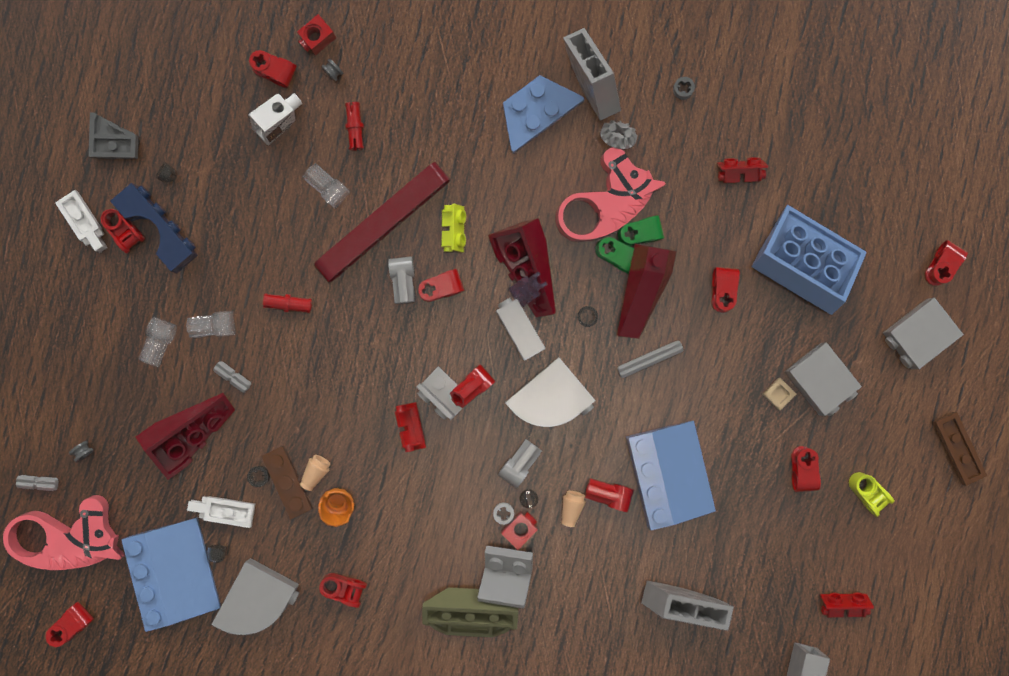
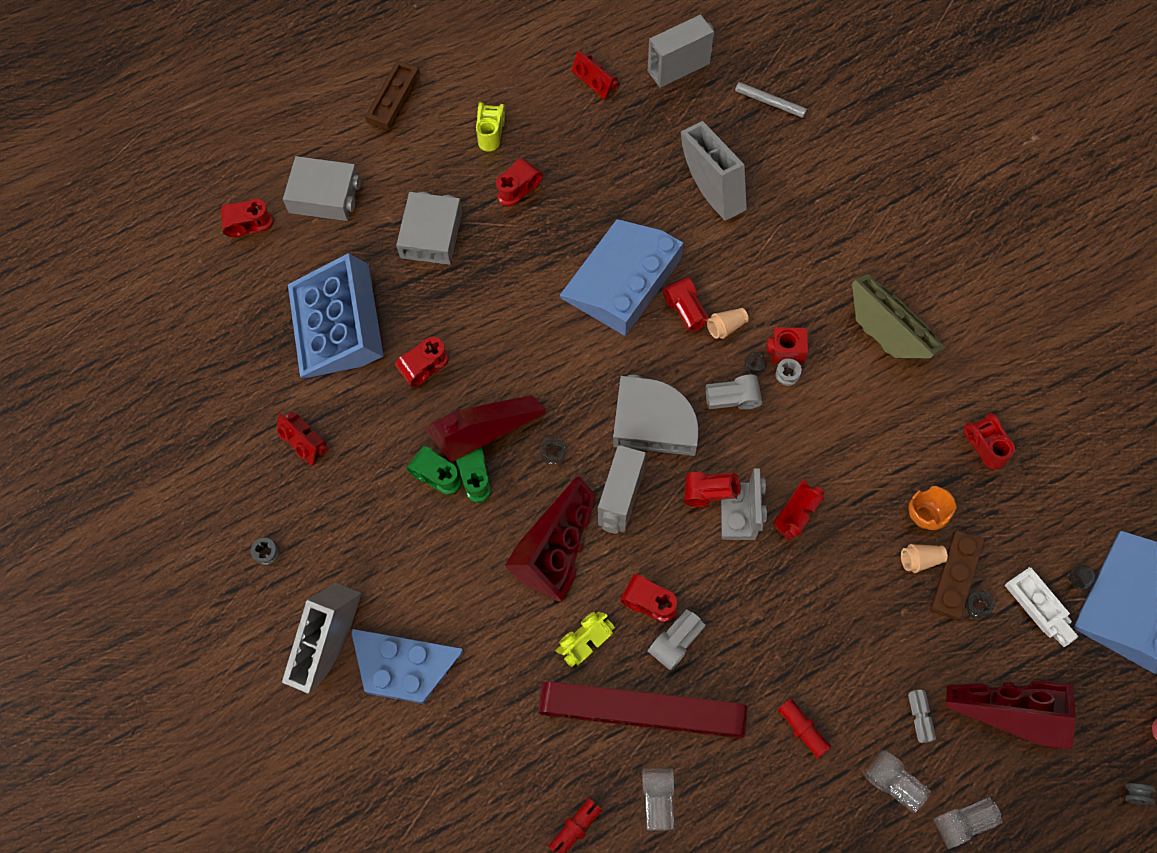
camera: 130 degrees left, 20 degrees down
light grey brick [211,558,299,635] -> none
light grey bracket [478,546,533,608] -> none
plate [508,272,547,308] -> none
coral animal [556,147,666,242] -> none
light grey gear [600,120,638,149] -> none
light grey axle [617,340,684,378] -> none
tan tile [763,378,796,410] -> none

